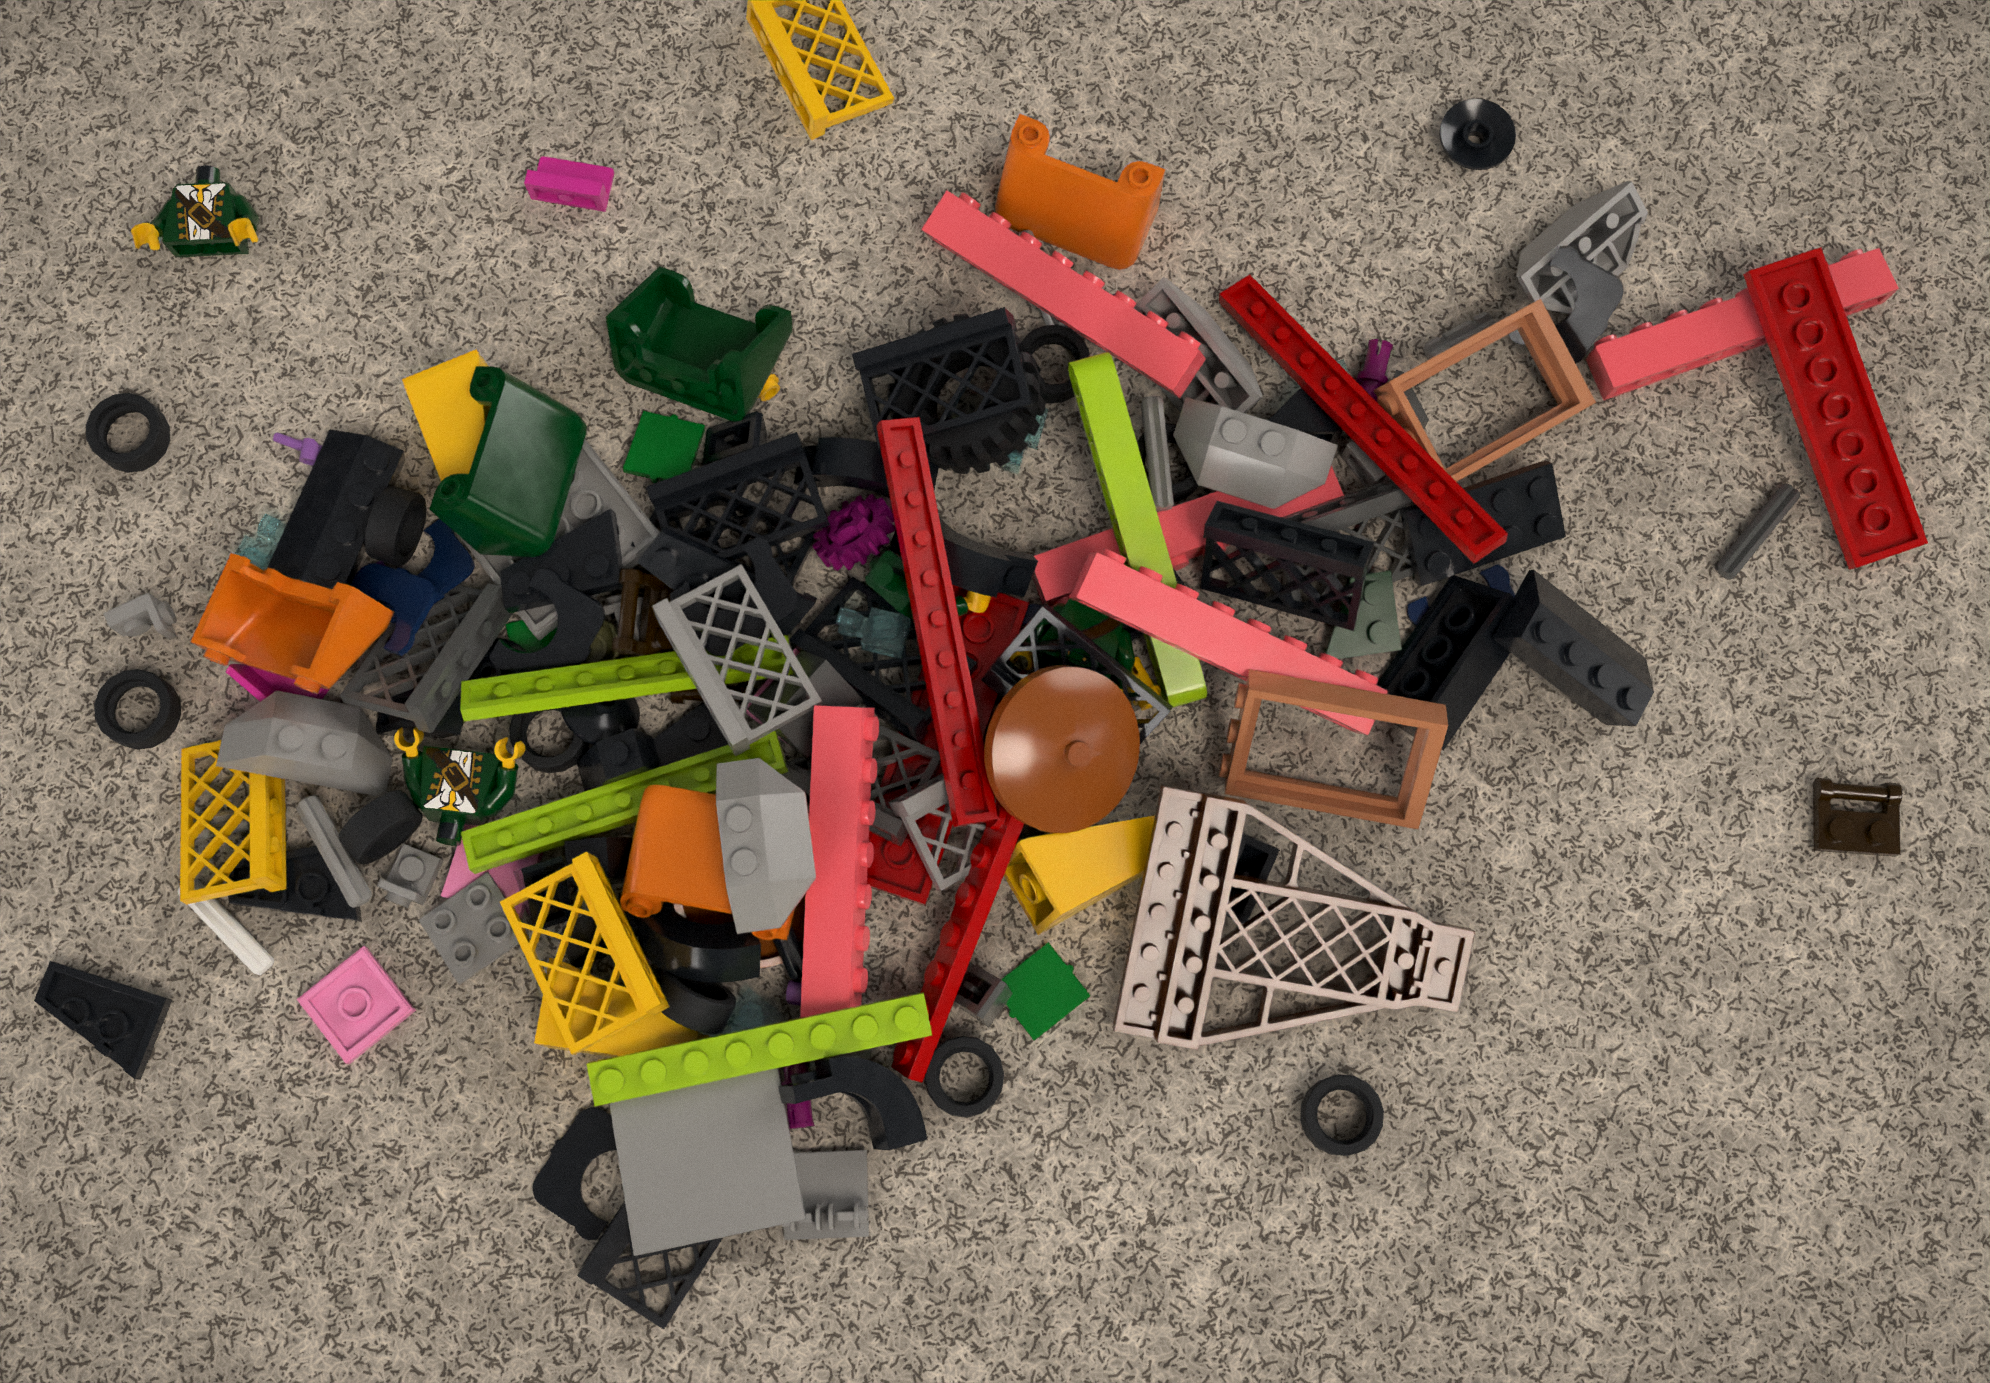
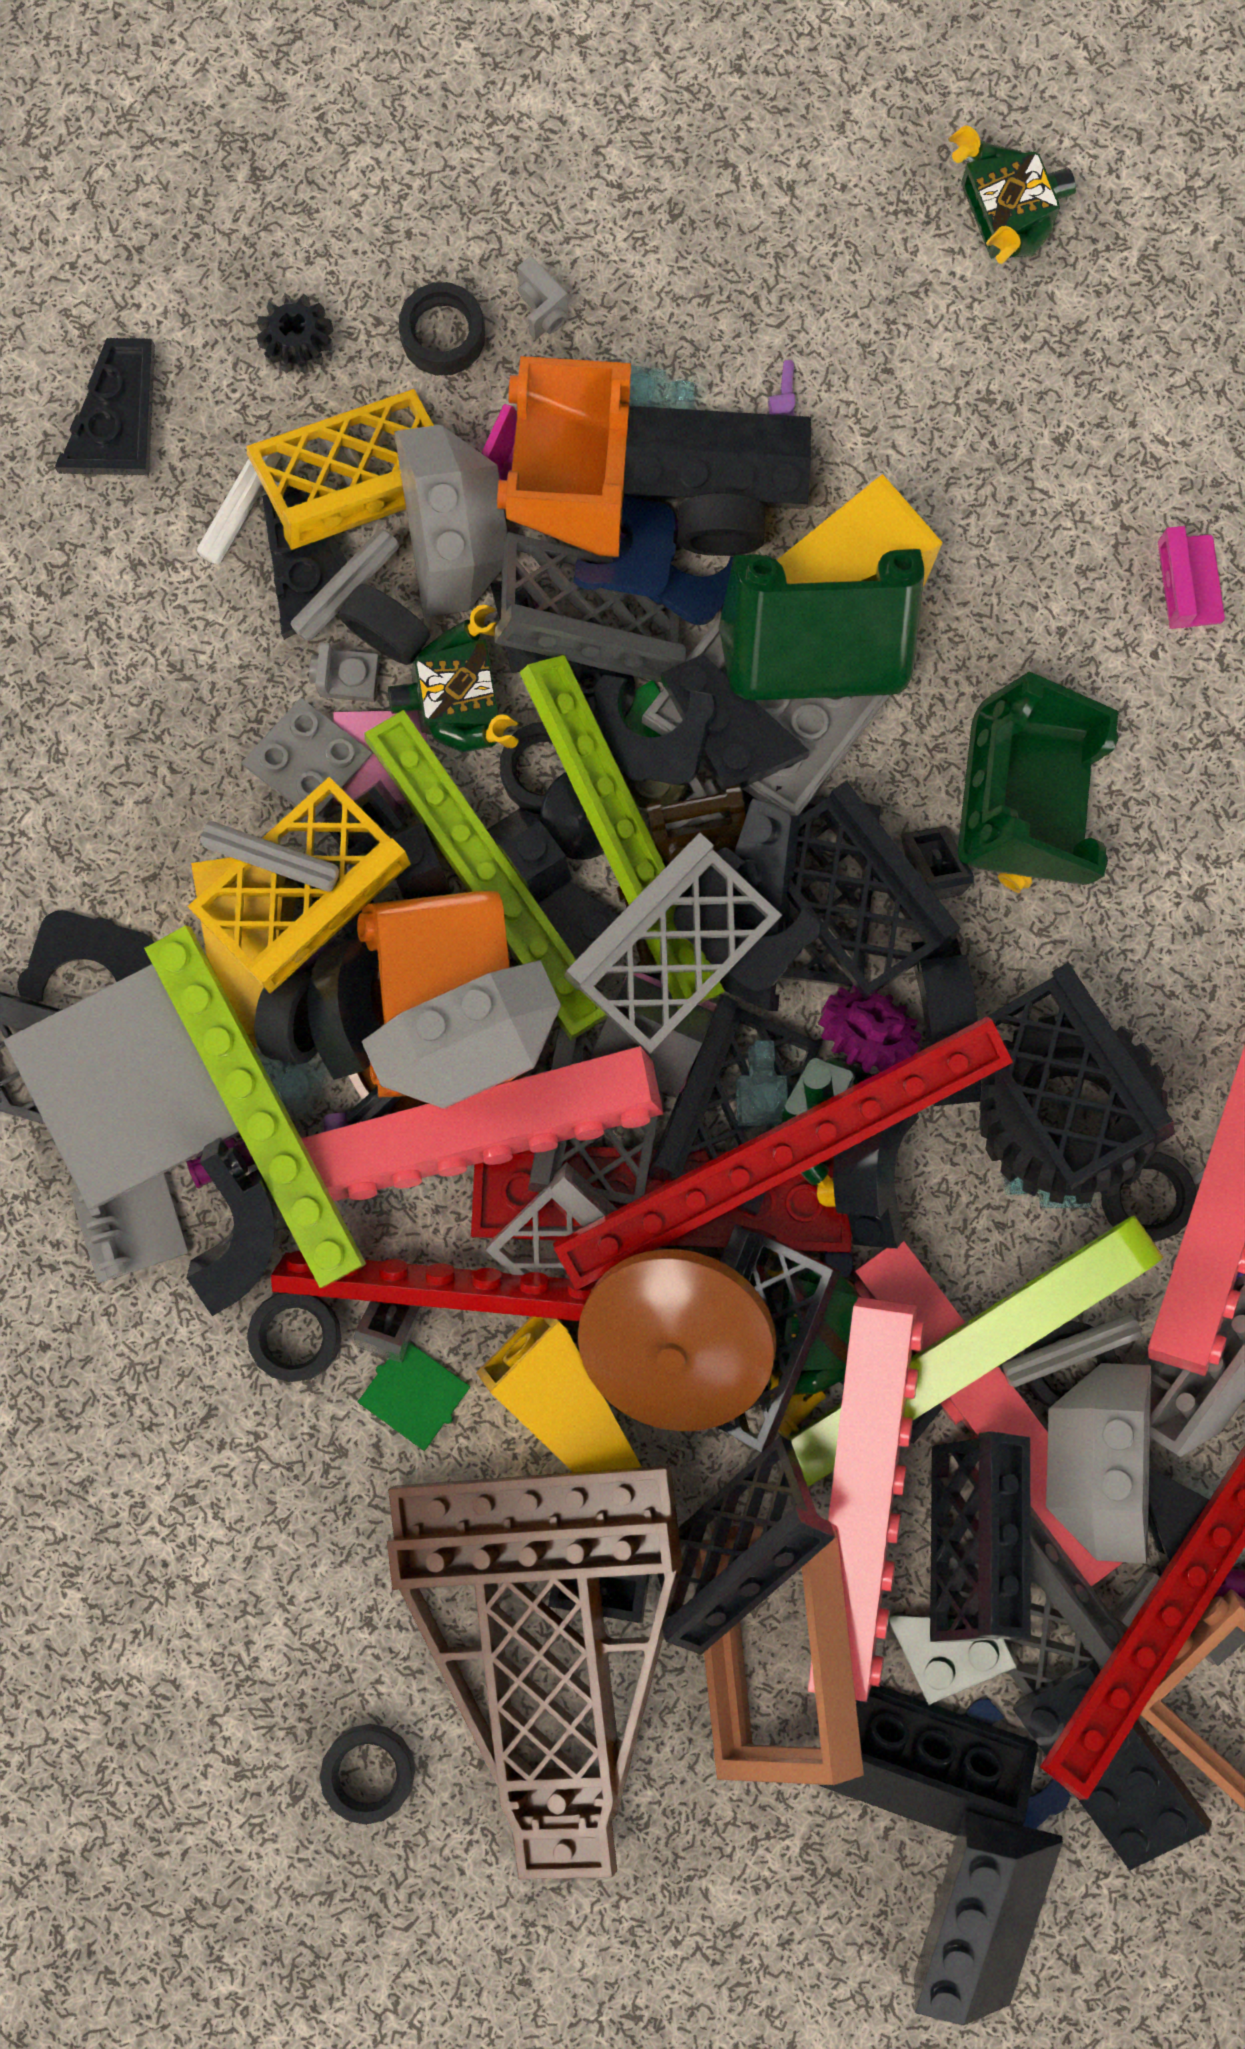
camera: 75 degrees right, 5 degrees up
black tyre [86,393,170,473] -> none
bright pink tile [297,946,416,1064] -> none
green piece [623,411,706,483] -> none
none -> light grey axle [200,821,340,892]
none -> black gear [256,293,334,374]
none -> black fence [657,1436,836,1655]

